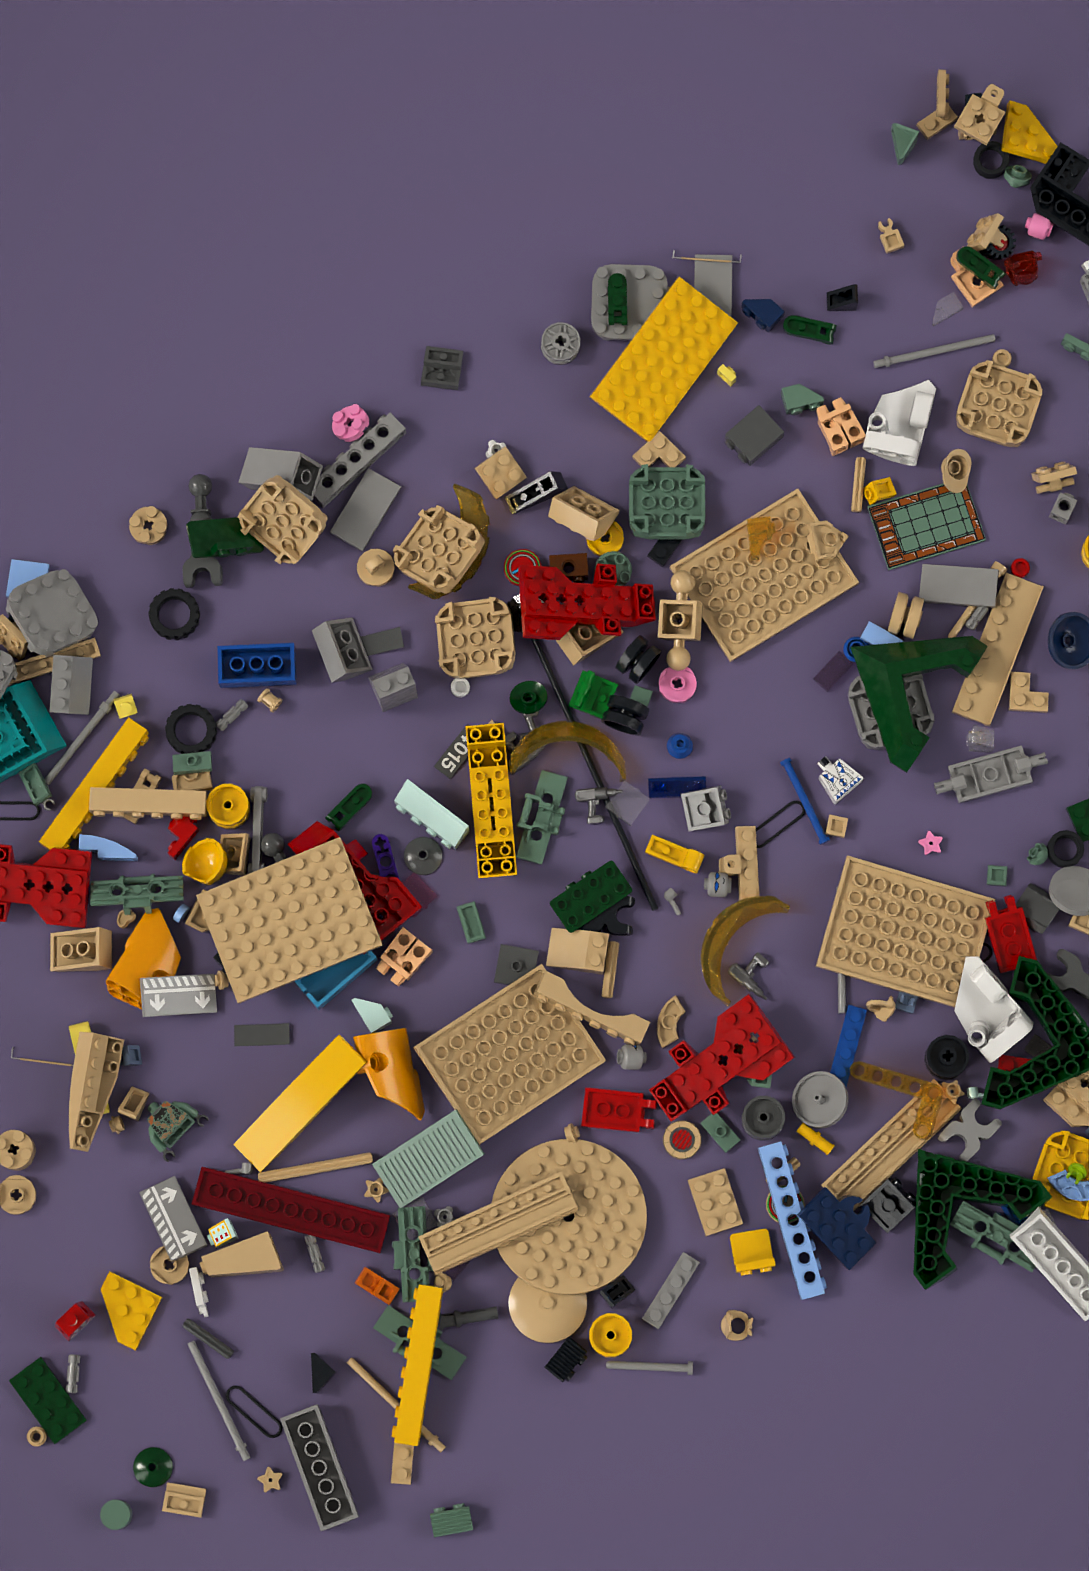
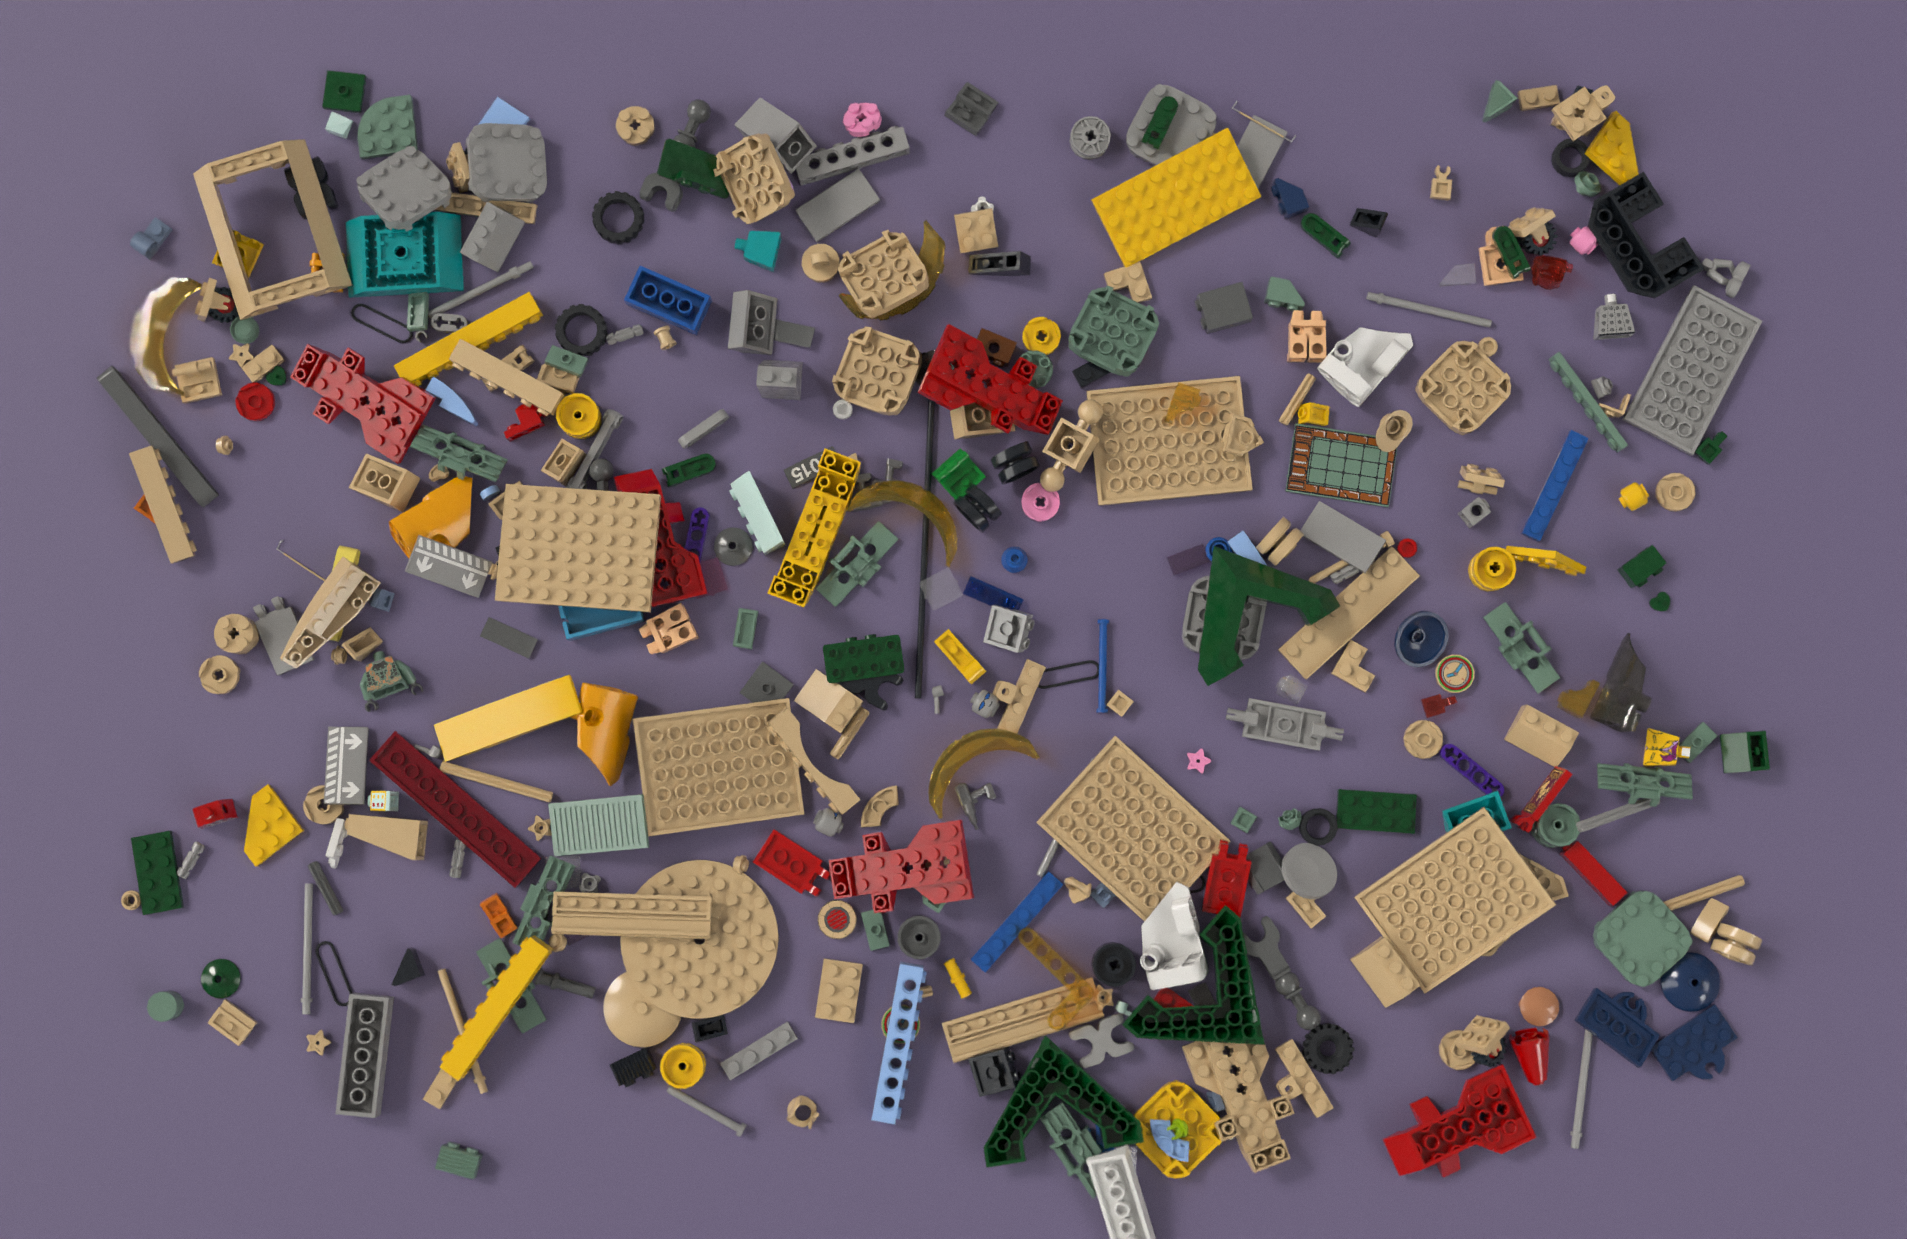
camera: 25 degrees right, 5 degrees up
light yellow plate [113,693,138,719] -> none
yellow cylinder [182,838,228,885] -> none
light aqua slope [352,998,393,1033] -> none
tile [504,549,541,586] -> none
dark green dish [509,681,548,714] -> none
tan slope [548,486,620,541] -> none
flat silver piece [575,787,623,824] -> none
sand green tile [630,685,653,707] -> none
light yellow plate [717,364,736,387] -> none
yellow bracket [730,1229,776,1276] -> none
light grey piece [792,1071,849,1128] -> none
dark blue plate [797,1187,876,1270] -> none
torso [817,756,864,804] -> none
tan plate [936,69,949,117] -> none
none -> light grey tile [253,596,315,676]
none -> light grey beam [431,313,469,333]
none -> light grey beam [678,409,729,449]
none -> teal torso [735,231,782,272]

